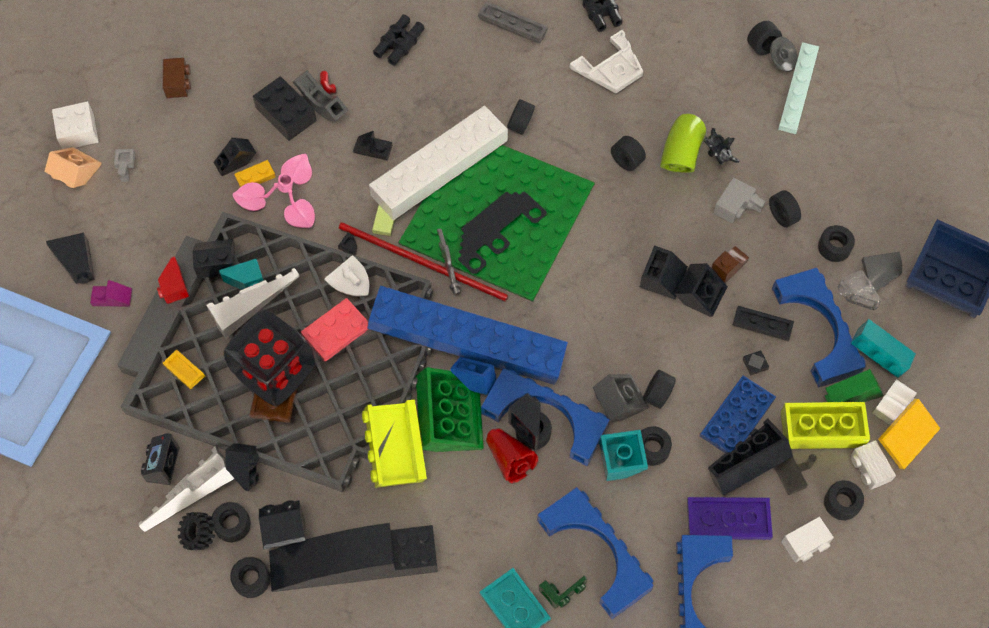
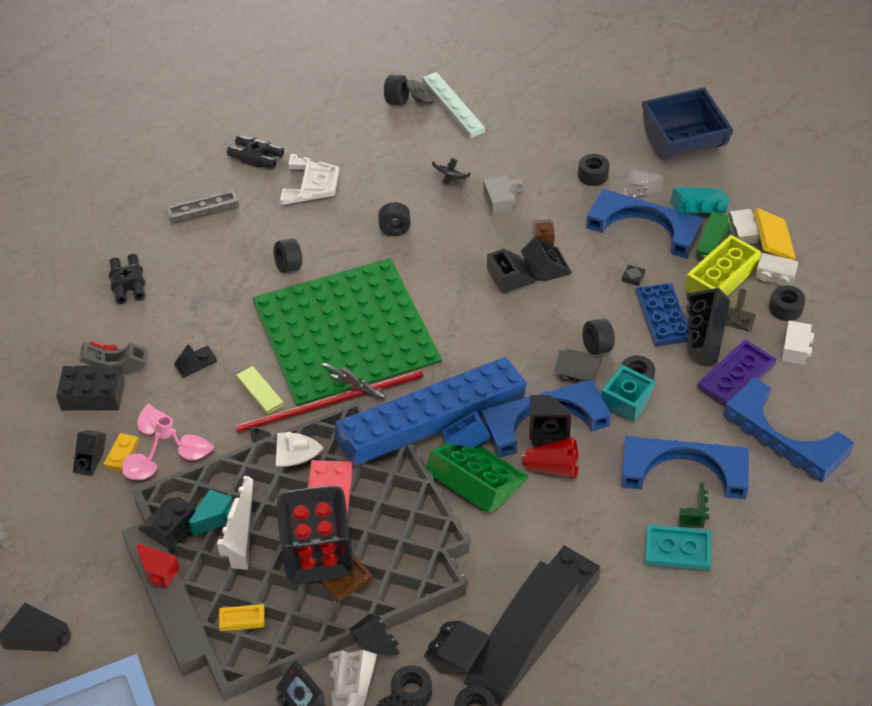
camera: 45 degrees left, 15 degrees down
magenta slope [90,280,132,307] -> none
neon yellow panel [362,400,427,488] -> none
white brick [369,105,508,220] -> none
black piece [458,192,547,274] -> none
lime brick [660,114,706,173] -> none
black plate [732,306,794,341] -> none
black tyre [769,190,801,227] -> none
dark grey slope [861,251,902,296] -> none

